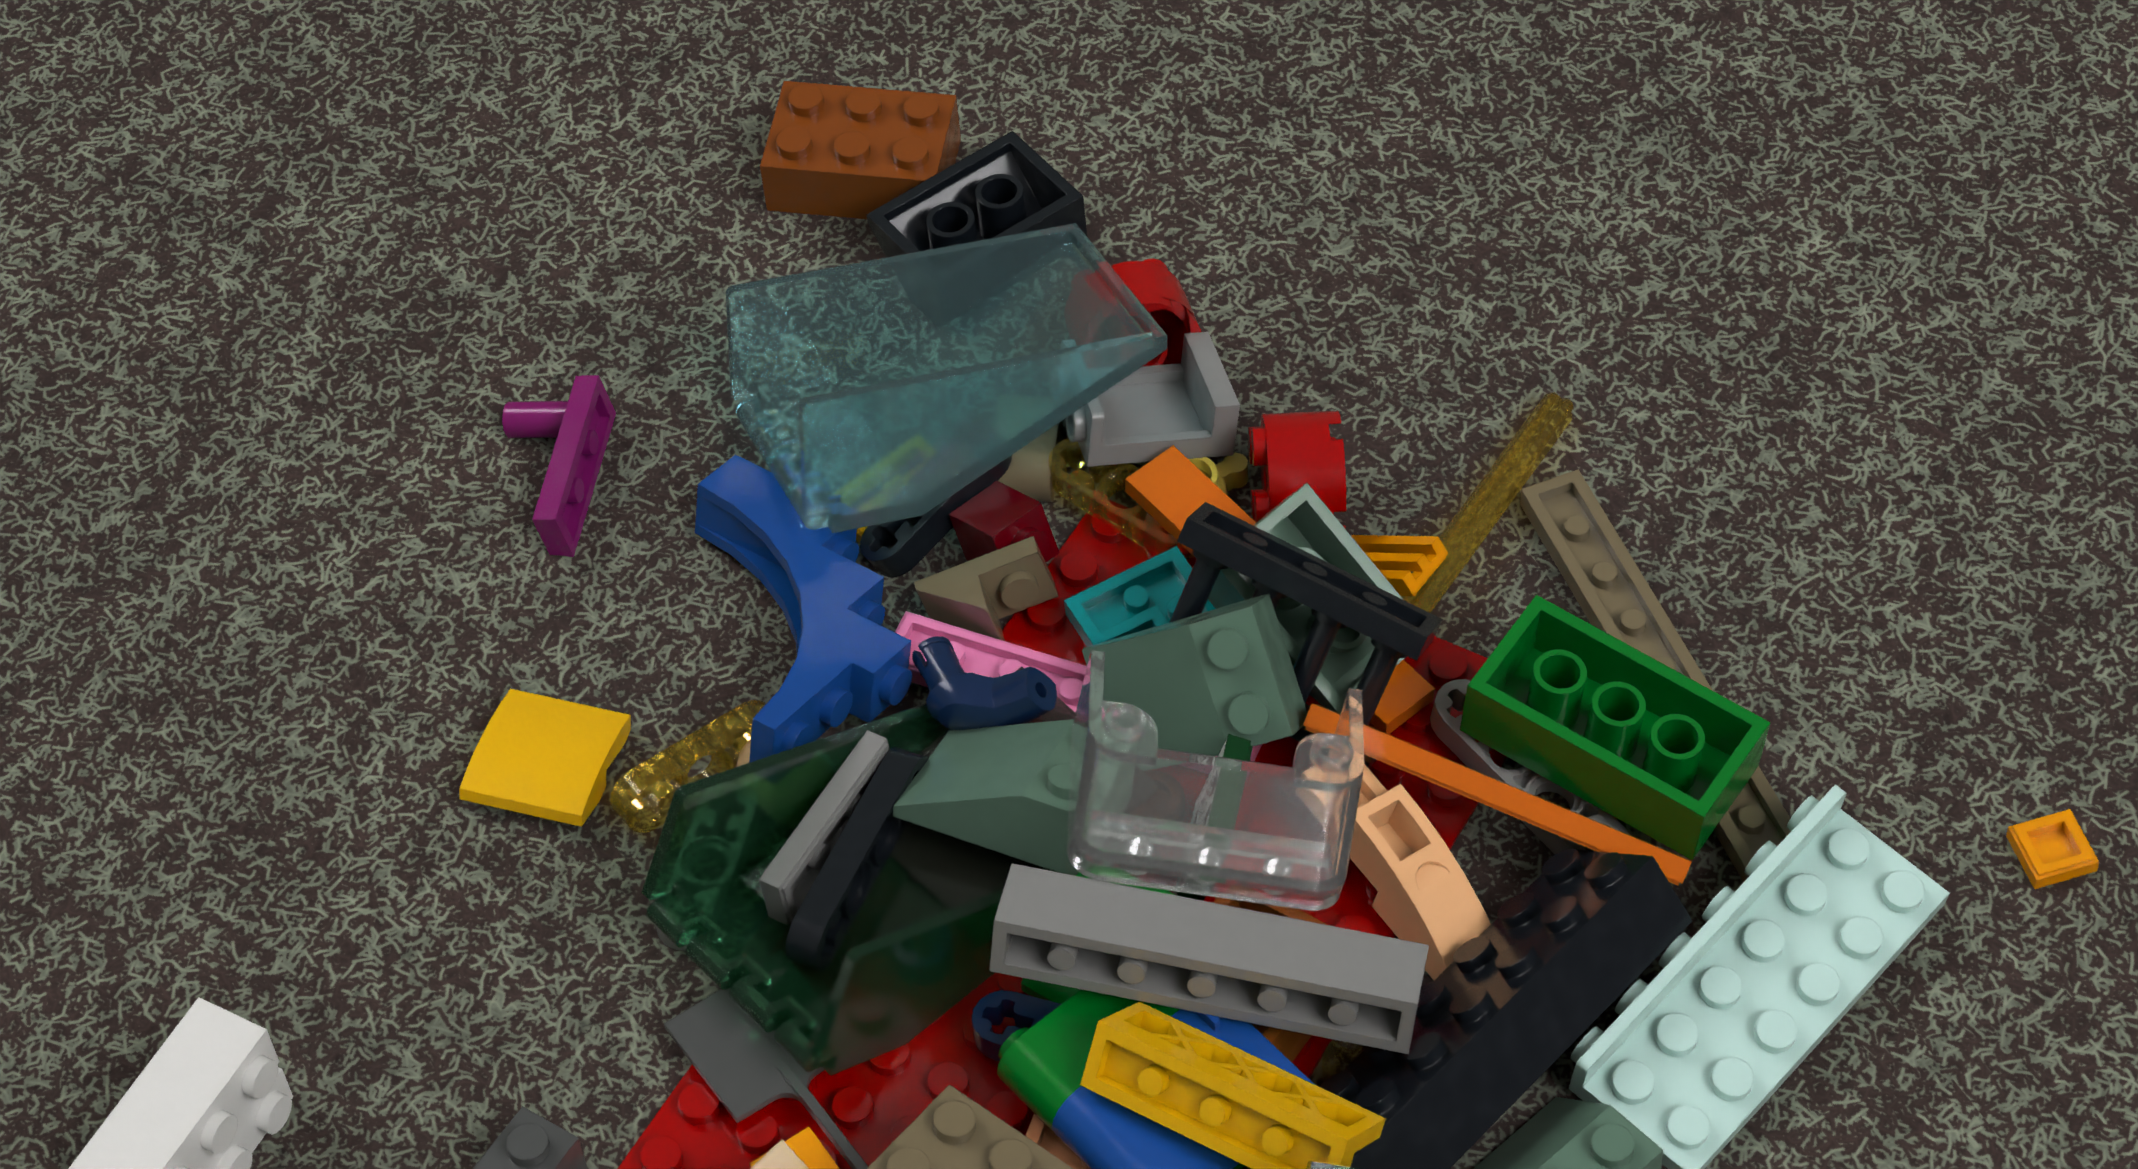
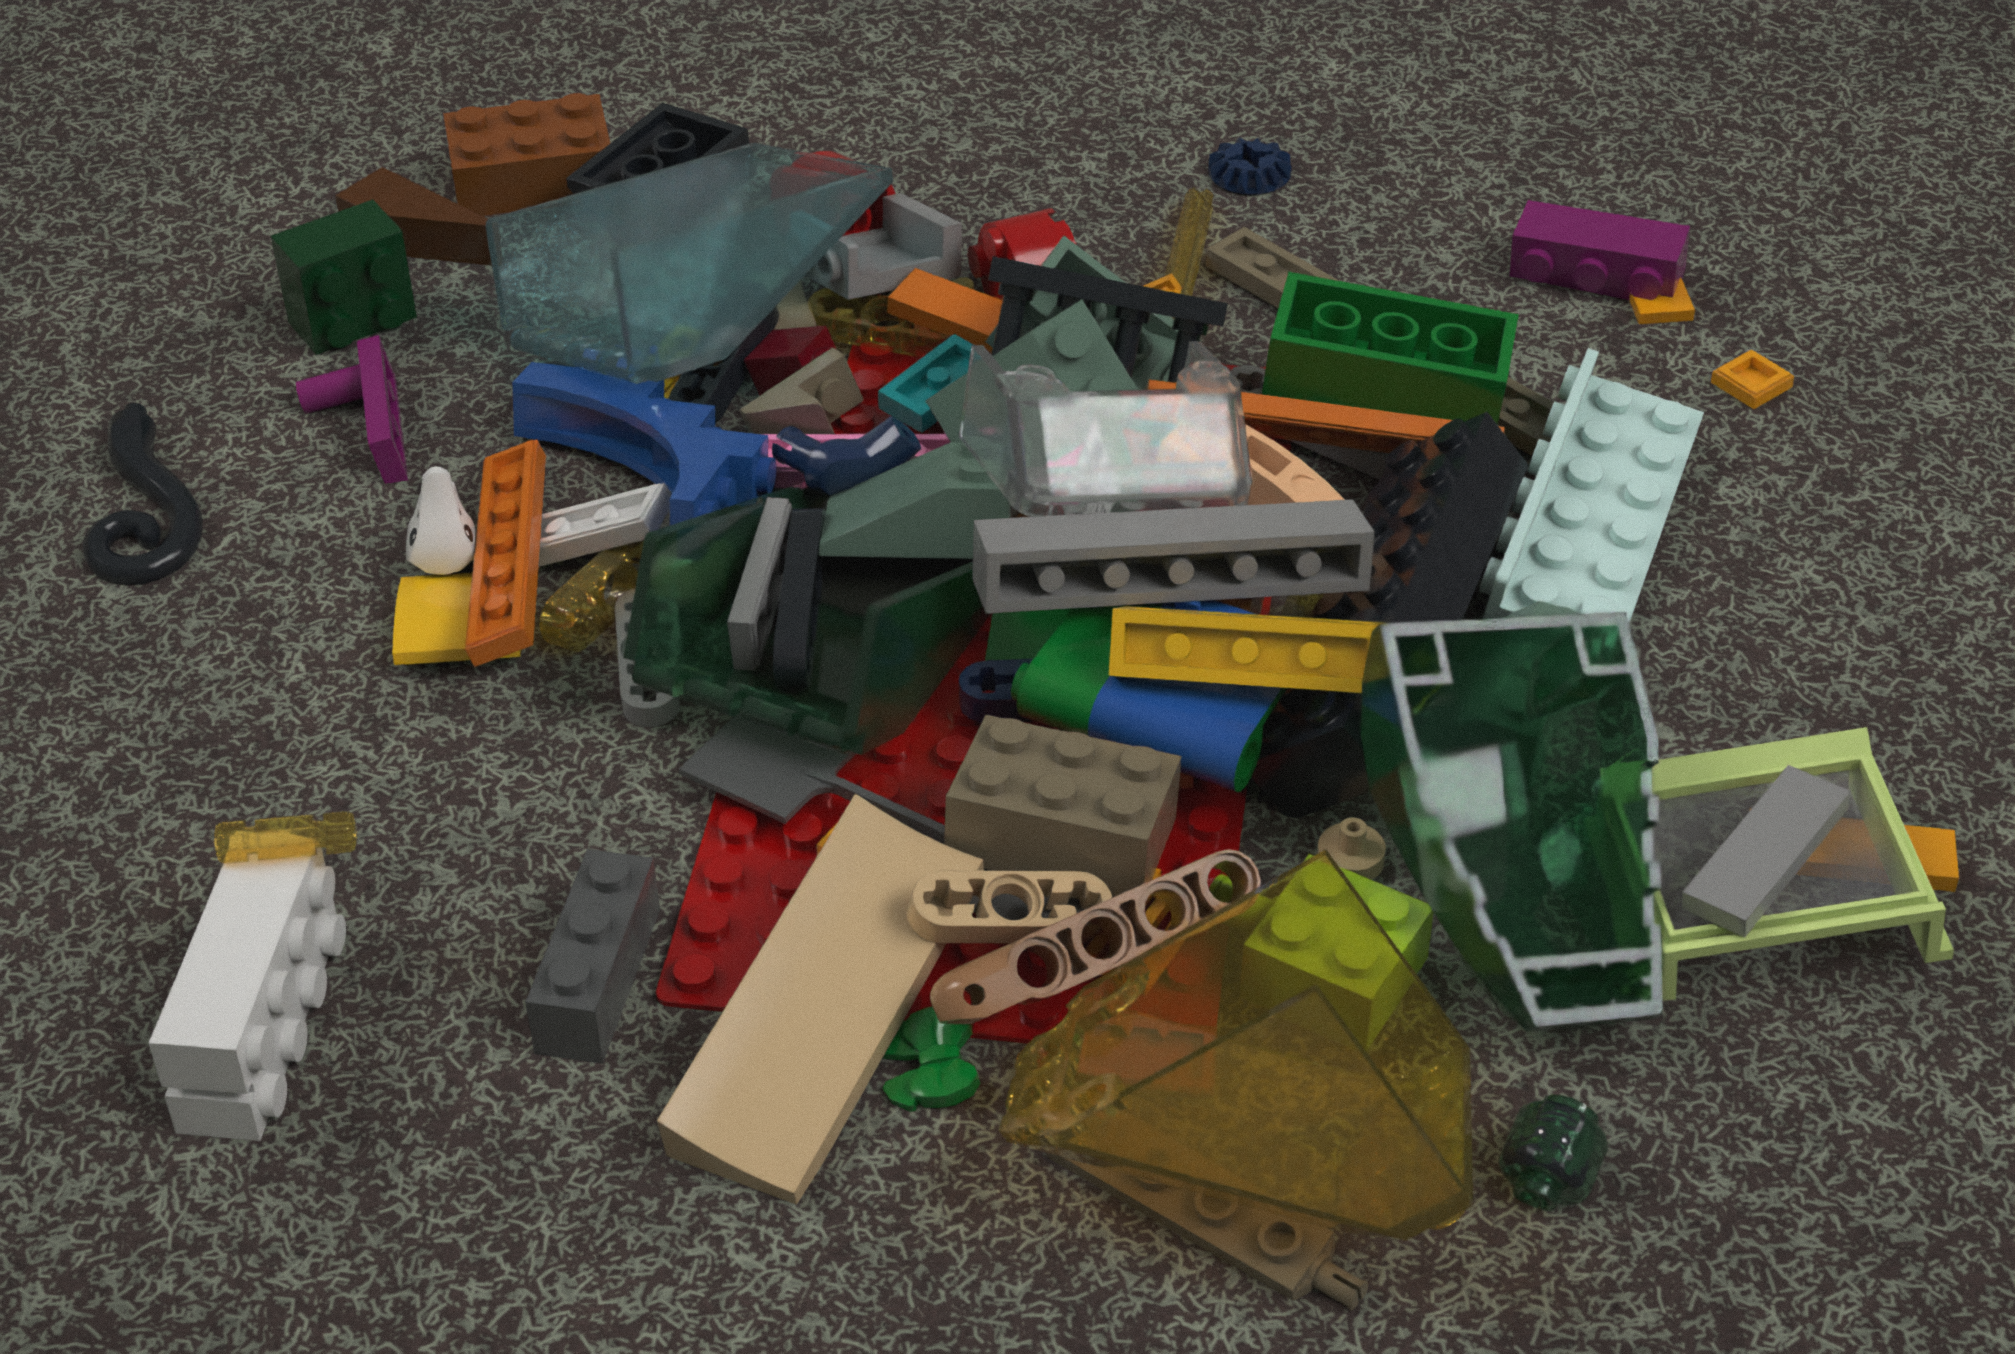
camera: 25 degrees left, 10 degrees down
none -> black plant [83,403,203,585]
none -> clear yellow axle [214,811,358,864]
none -> dark green brick [270,199,417,355]
none -> reddish brown slope [335,167,501,266]
none -> white animal [406,466,476,575]
none -> orange tile [465,439,546,667]
none -> white tile [539,483,672,567]
none -> dark blue gear [1208,138,1292,195]
none -> magenta brick [1509,200,1690,300]
none -> light orange tile [1629,277,1695,324]

